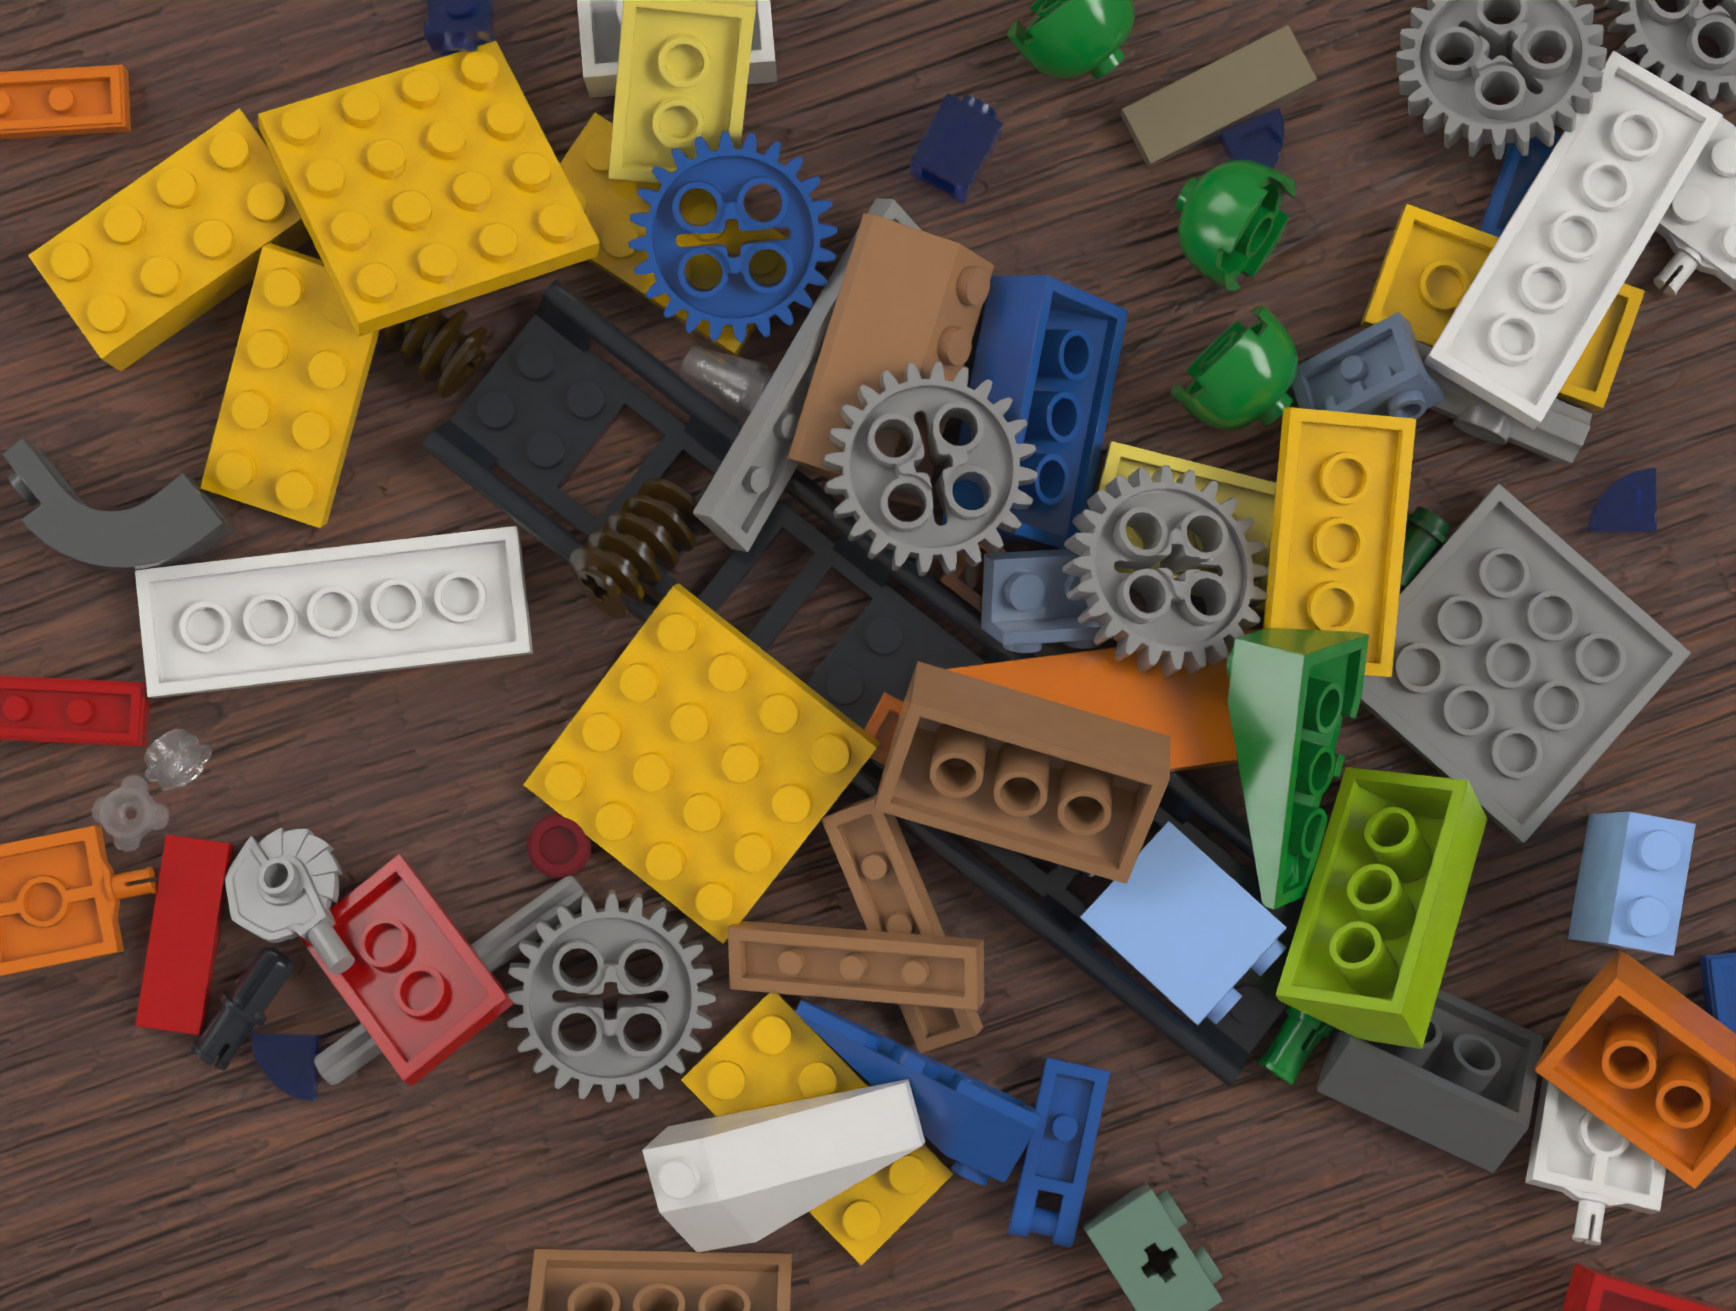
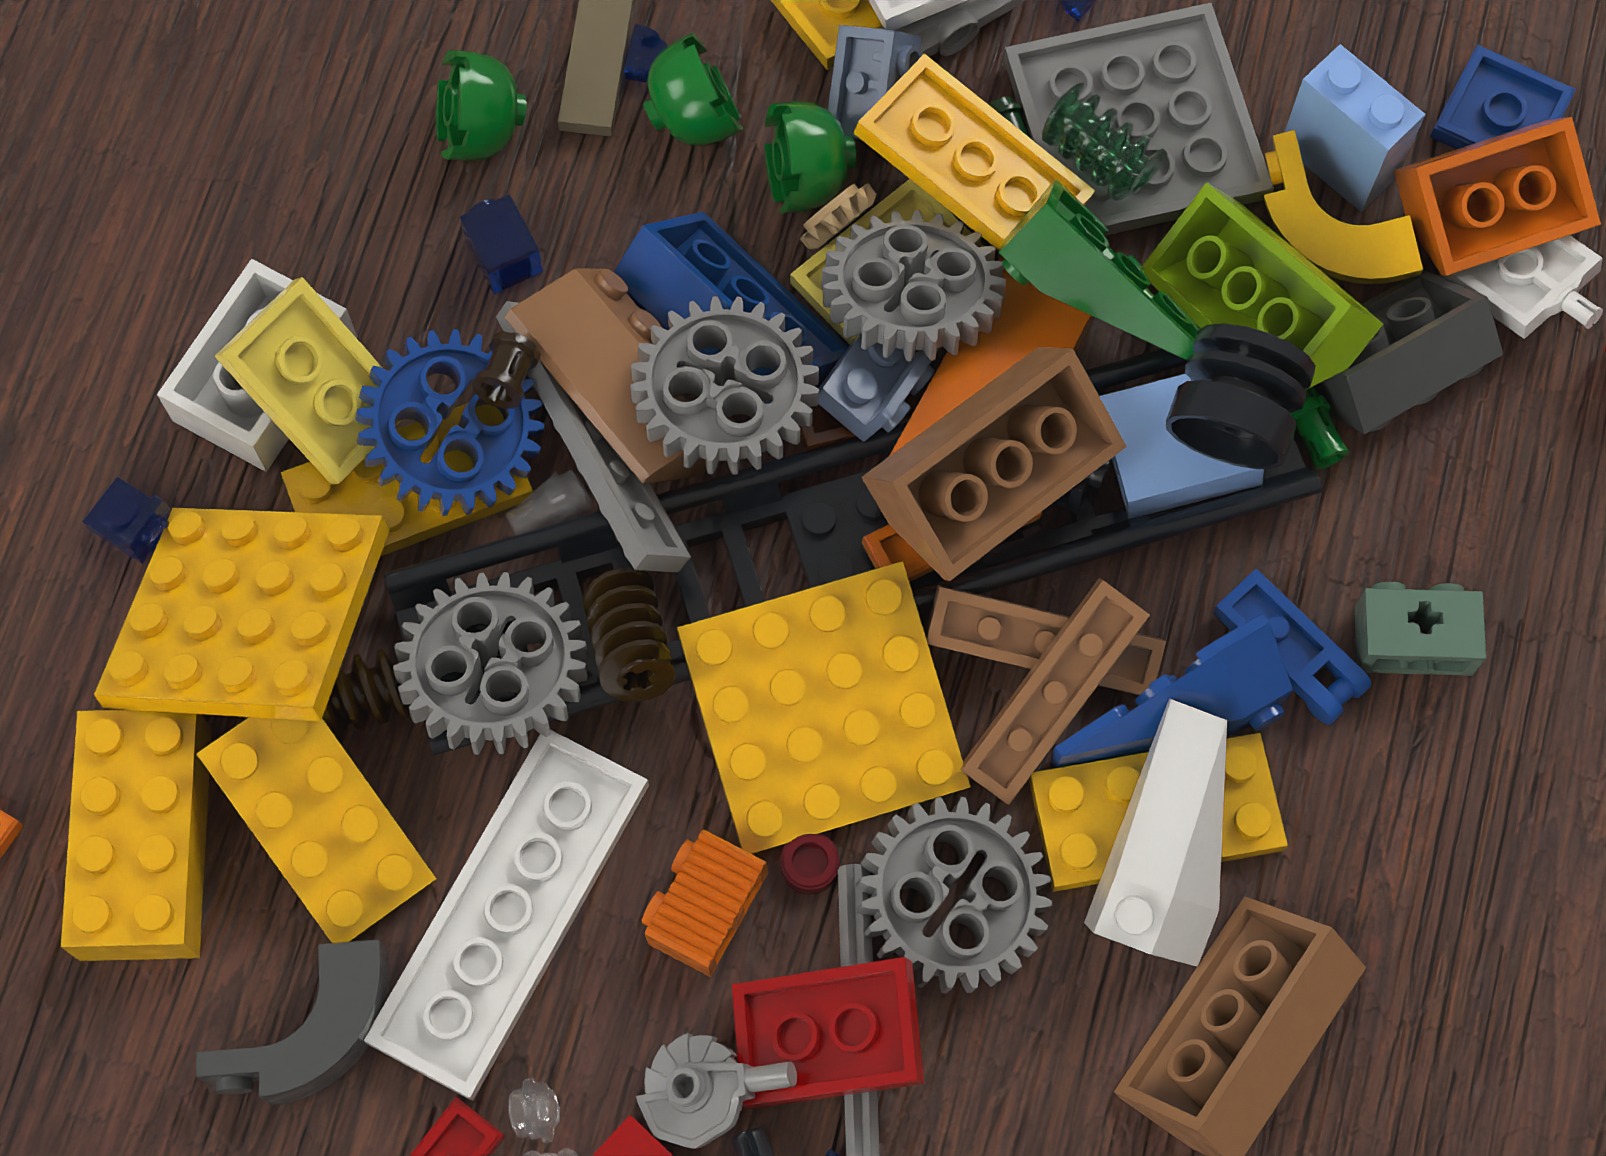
camera: 50 degrees left, 15 degrees down
none -> light grey gear [393,572,588,755]
none -> dark brown bush [472,331,541,409]
none -> orange brick [642,829,768,977]
none -> tan gear [800,183,876,249]
none -> clear green piece [1042,82,1168,201]
none -> black wheel [1166,323,1316,469]
none -> yellow arch [1264,130,1423,284]

